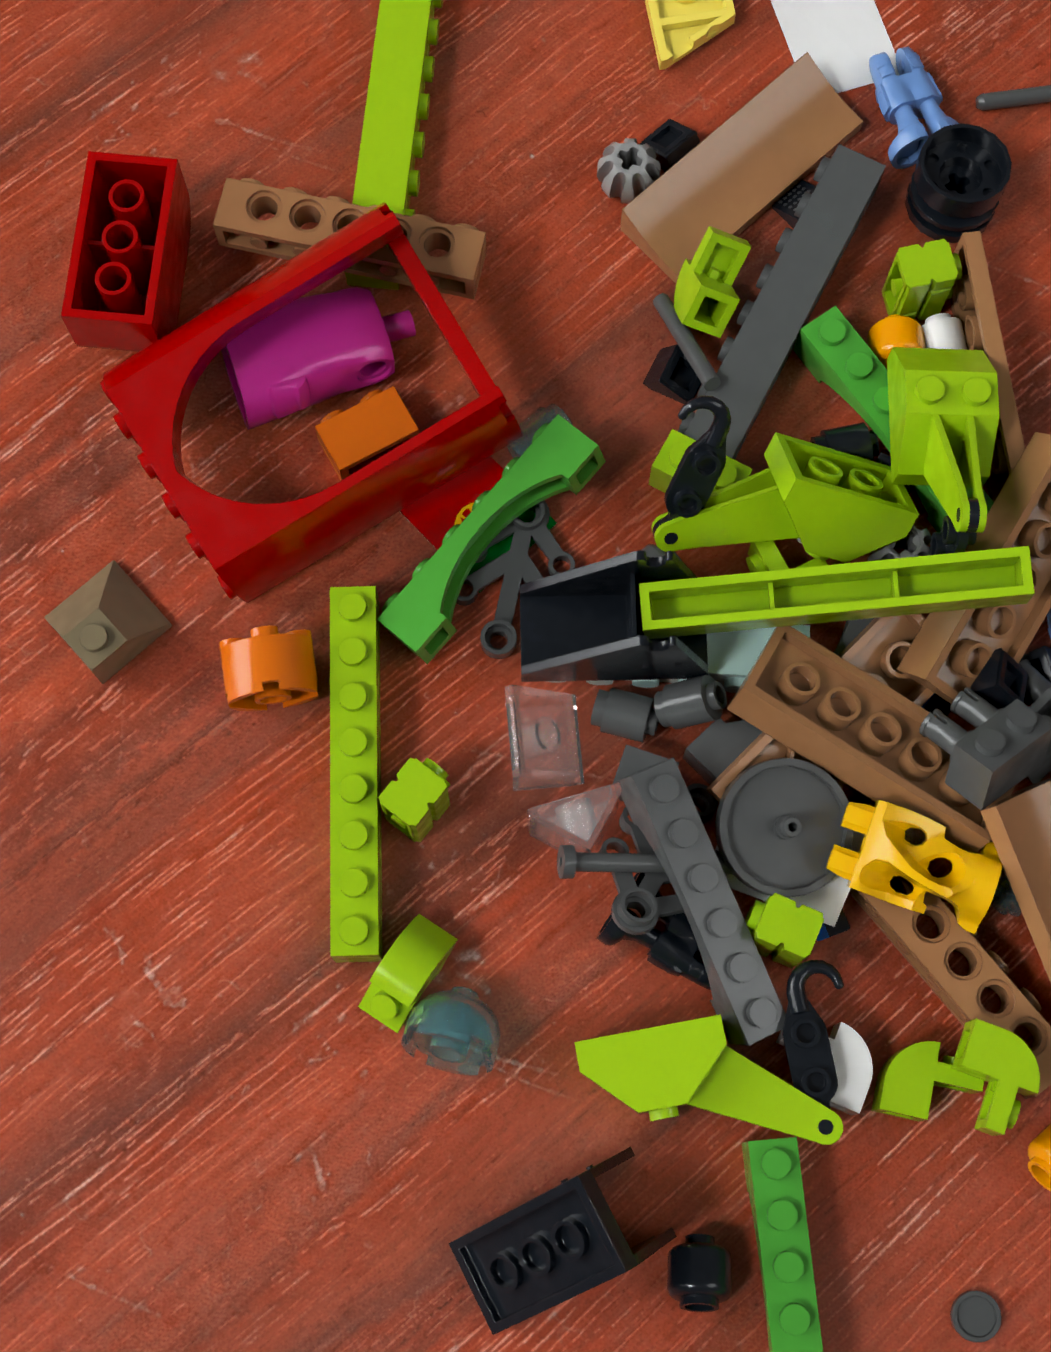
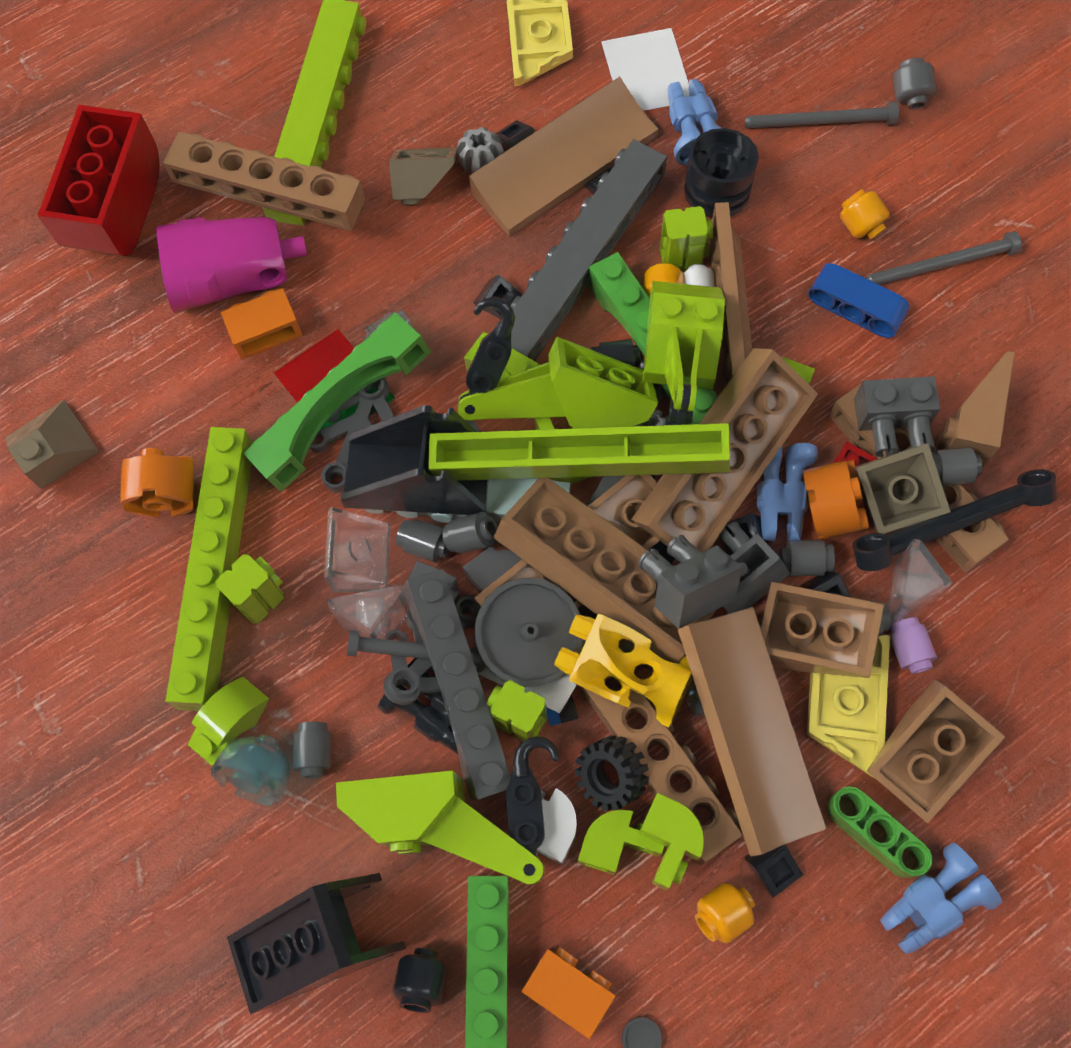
camera: 10 degrees right, 5 degrees down
red panel [100,202,524,603] -> none
dark grey bar [653,293,721,391] -> none
lime brick [674,226,751,338] -> none
black slope [970,648,1028,709] -> none
none -> dark grey brick [293,722,331,779]
none -> dark tan slope [389,147,457,204]
none -> orange piece [521,947,615,1040]
none -> black tyre [575,735,649,811]

